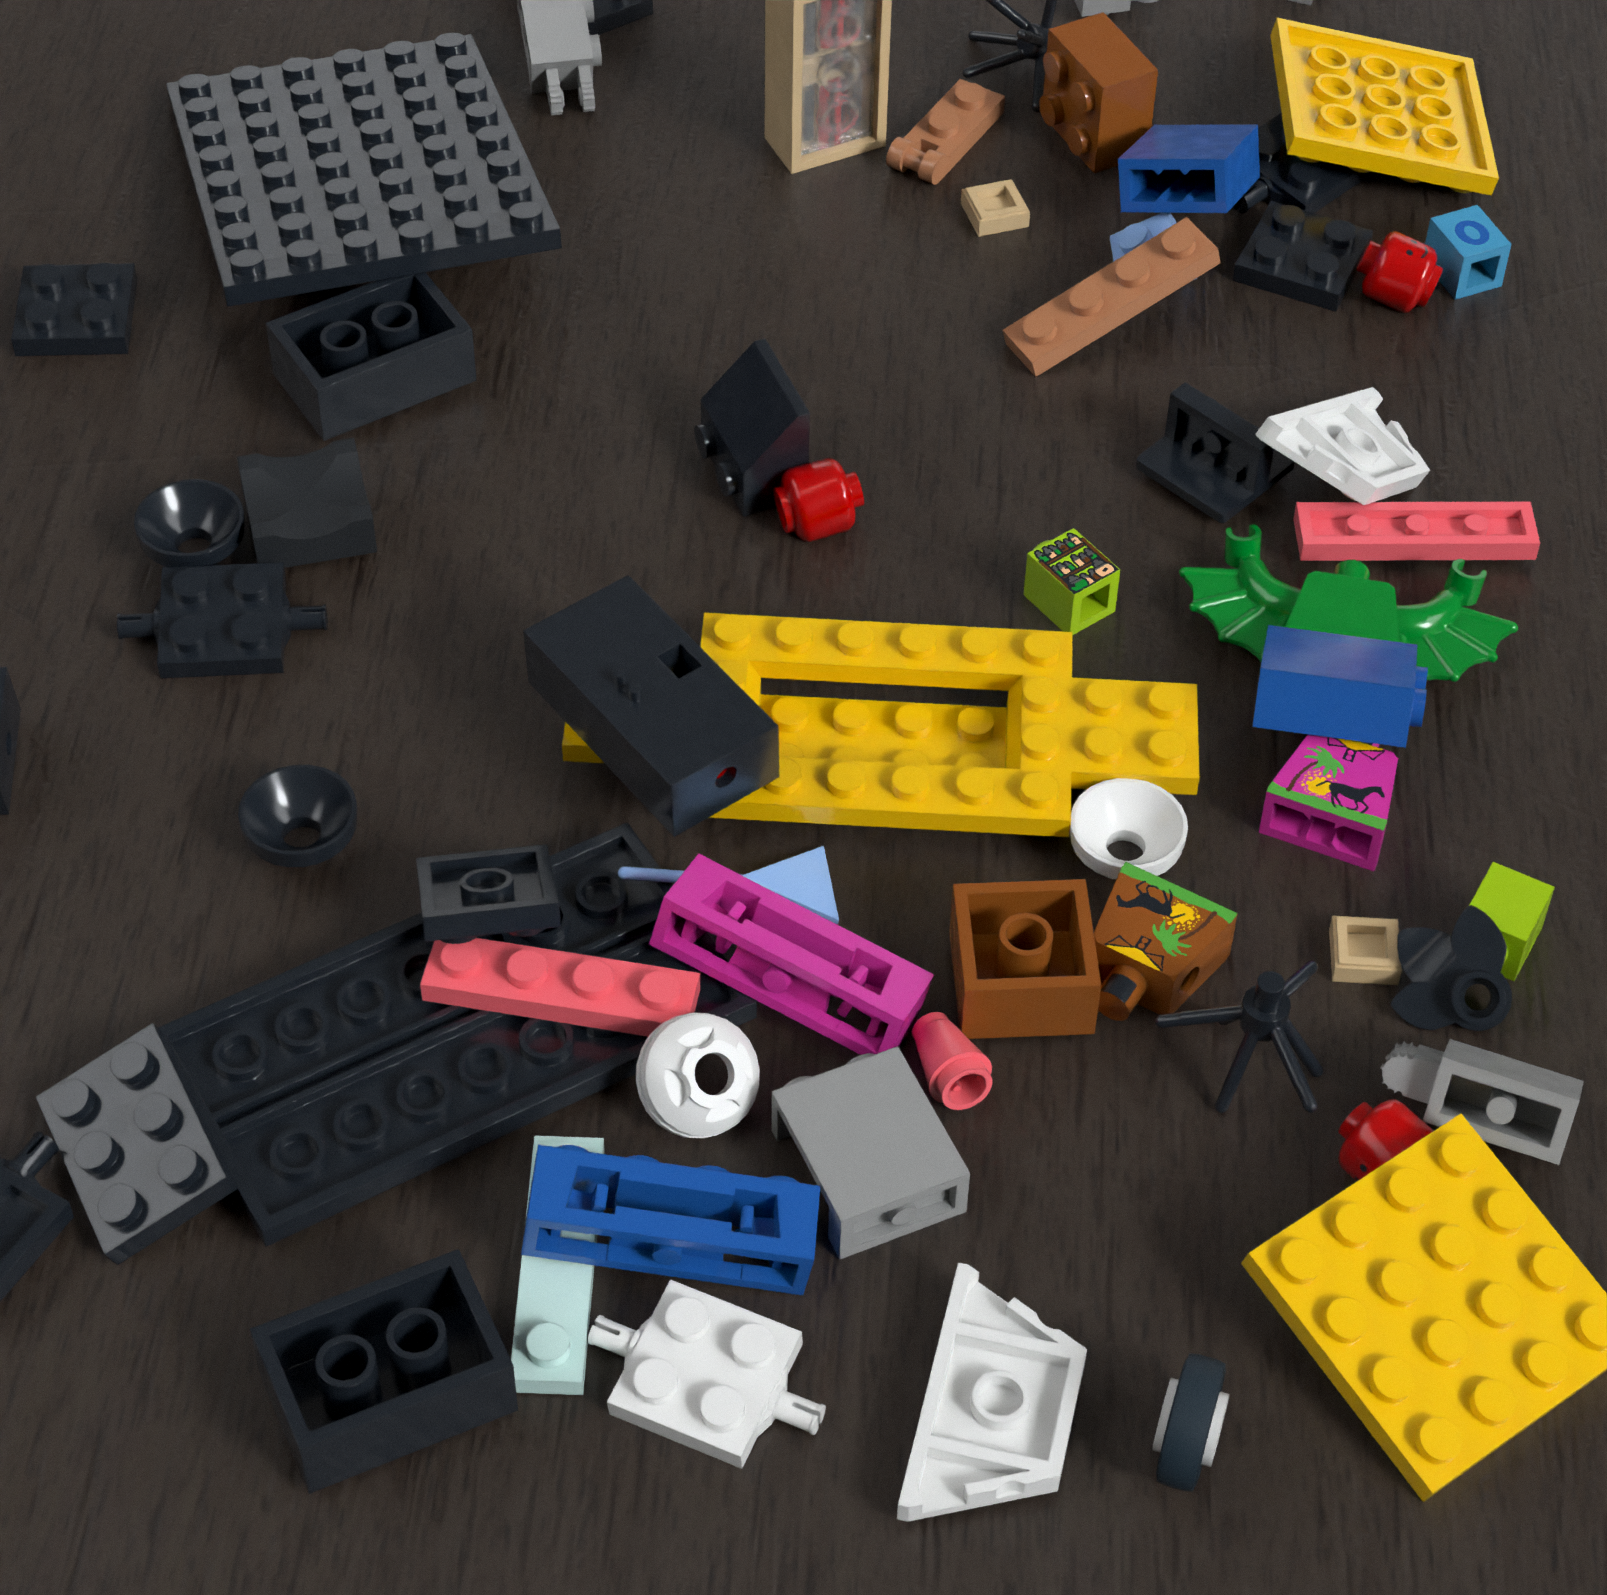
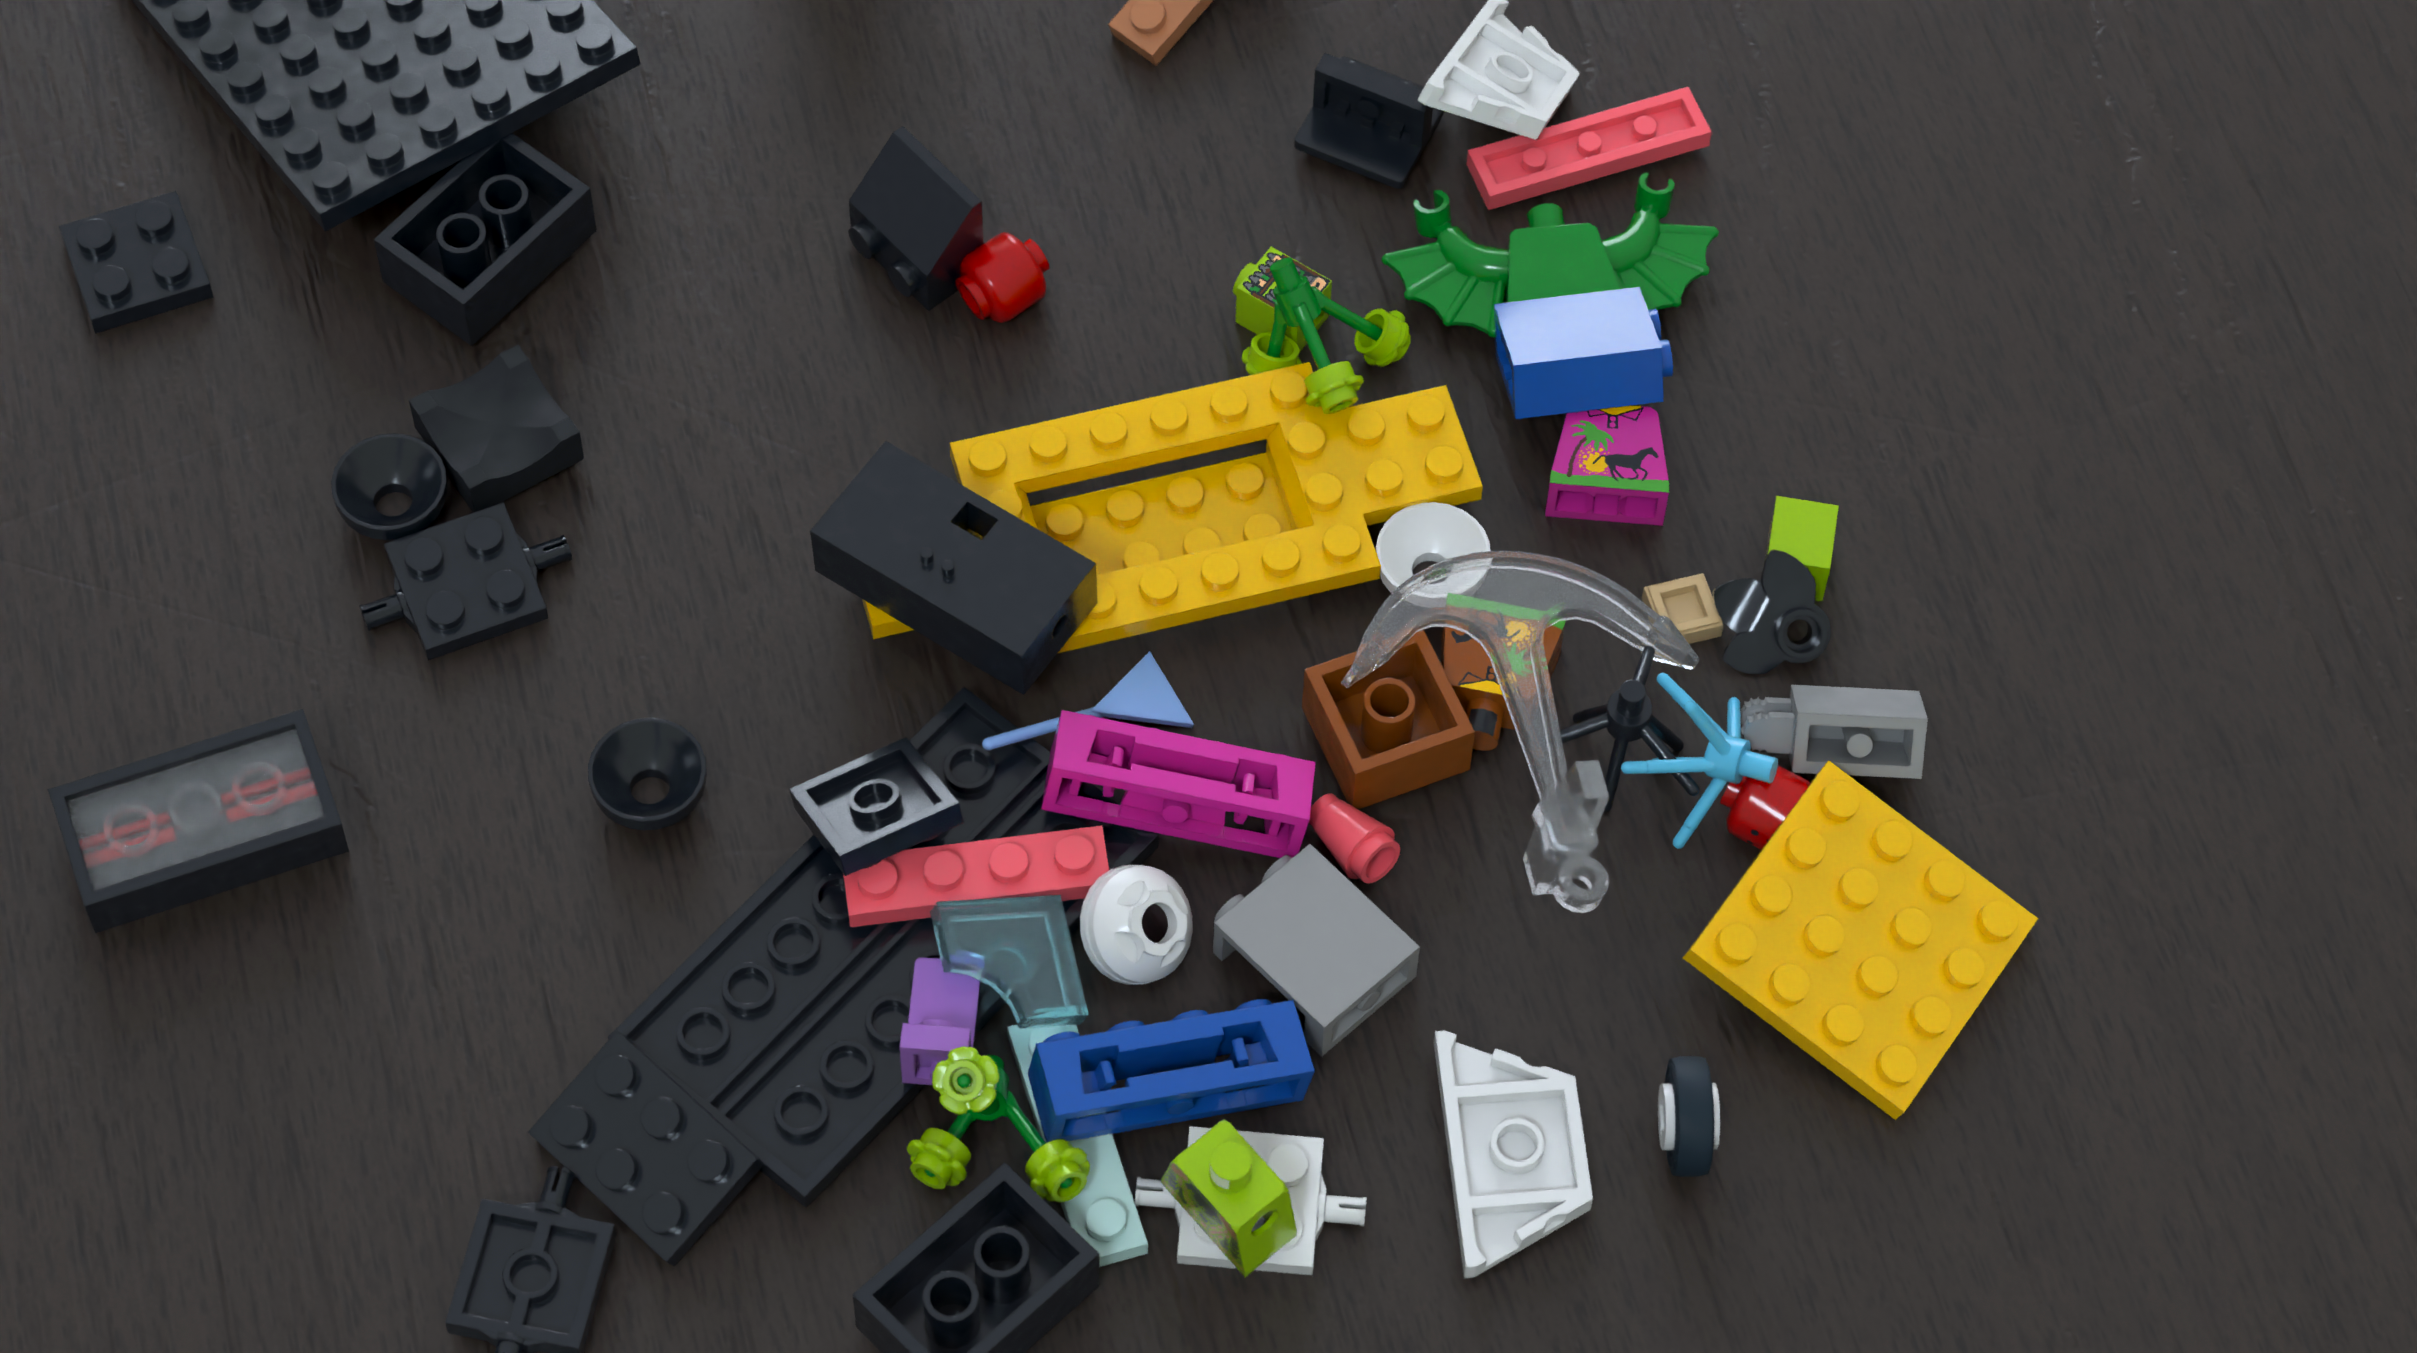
camera: 20 degrees left, 10 degrees up
none -> medium lavender bracket [900,957,981,1085]
none -> lime plant [907,1047,1090,1202]
none -> clear light blue tile [930,895,1088,1029]
none -> lime torso [1161,1119,1297,1277]
none -> plant [1242,258,1411,414]
none -> clear piece [1341,551,1699,913]
none -> medium azure plant [1621,673,1778,849]

